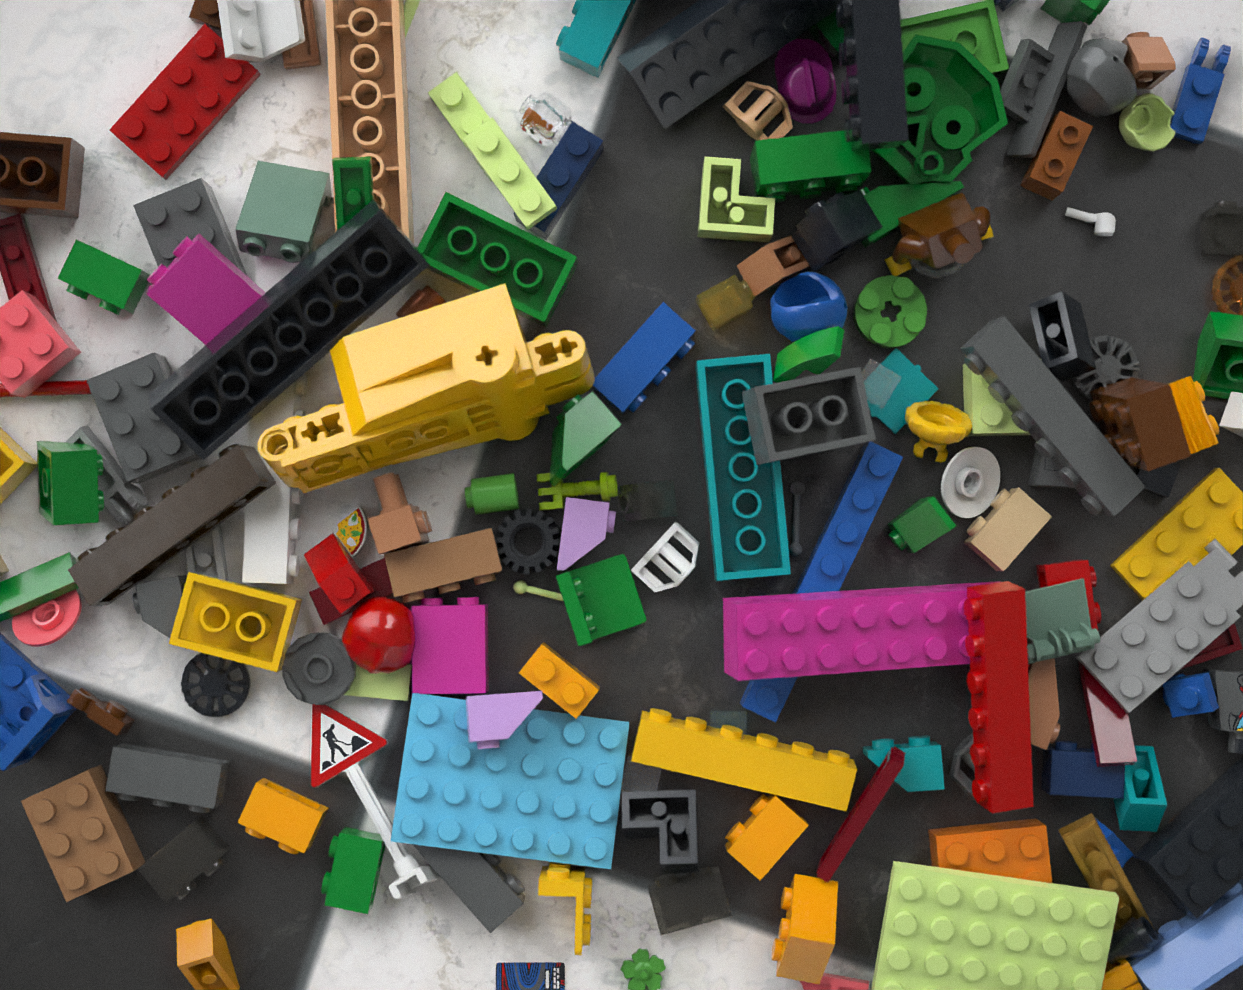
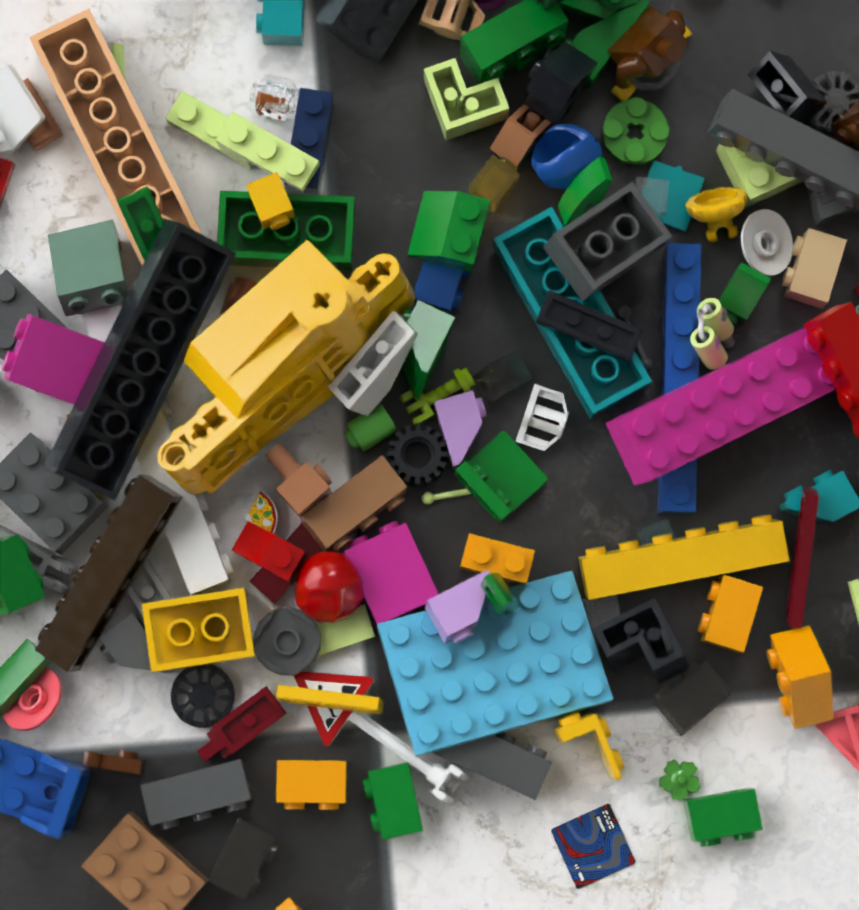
camera: 30 degrees left, 5 degrees down
none -> dark red hinge [197,686,287,762]
none -> yellow brick [246,172,295,230]
none -> yellow tile [276,685,384,715]
none -> white slope [328,310,418,416]
none -> green slope [407,191,490,273]
none -> green slope [481,573,519,615]
none -> black tile [535,290,643,363]
none -> piece [690,298,735,370]

